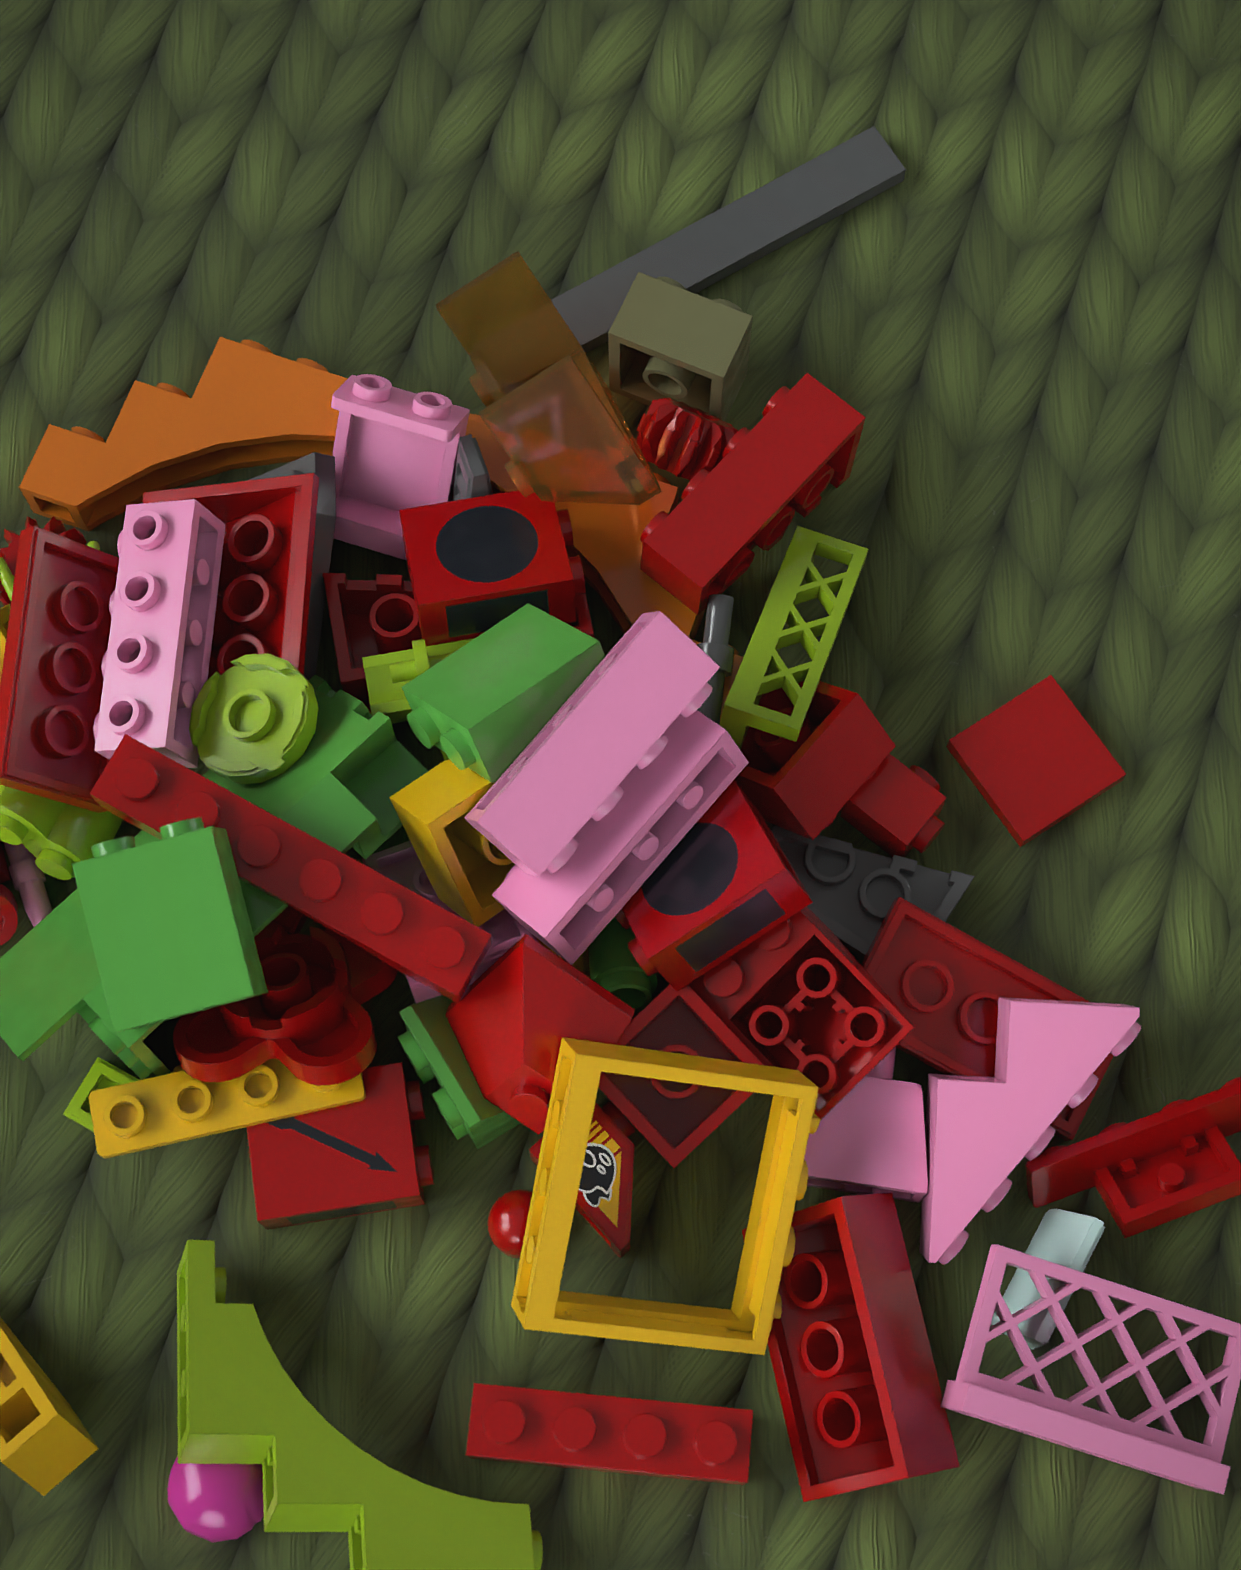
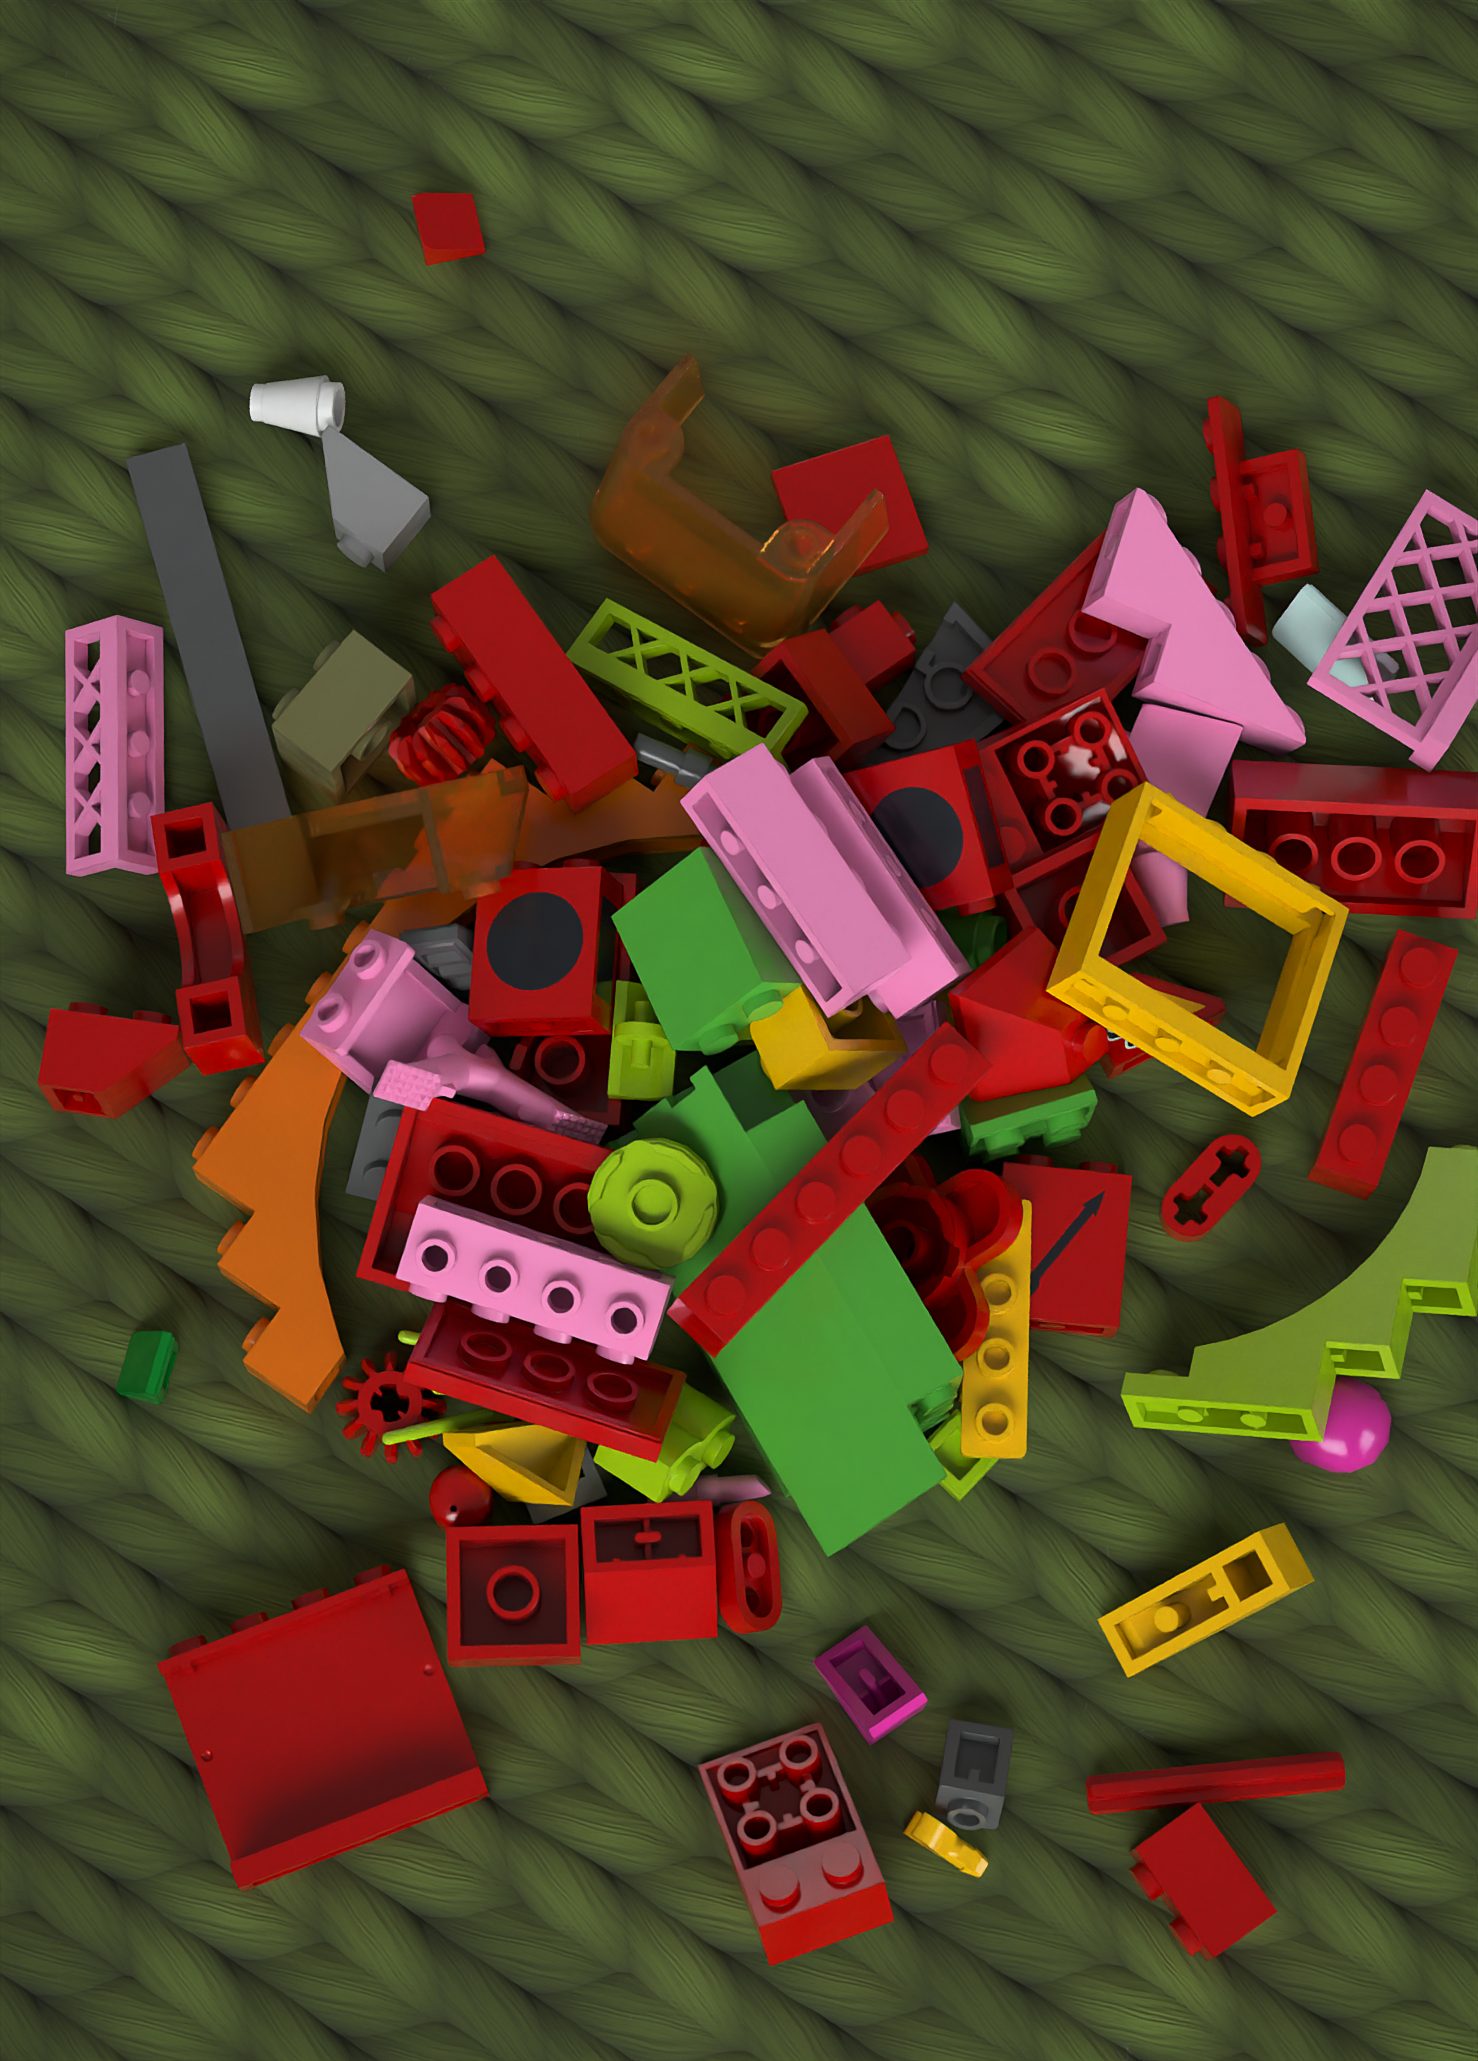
camera: 80 degrees left, 5 degrees up
bright green brick [72,817,268,1032] -> none
red piece [488,1189,533,1259] -> none
none -> red slope [37,1002,191,1119]
none -> bright pink fence [65,615,165,877]
none -> green slope [117,1331,180,1405]
none -> red arch [150,802,265,1076]
none -> white cone [250,375,345,438]
none -> light grey slope [321,425,431,573]
none -> bright pink piece [373,1033,608,1145]
none -> red slope [411,193,486,266]
none -> clear orange windscreen [589,352,889,659]
none -> bright pink cone [1129,839,1190,927]
none -> red beam [1158,1134,1262,1243]

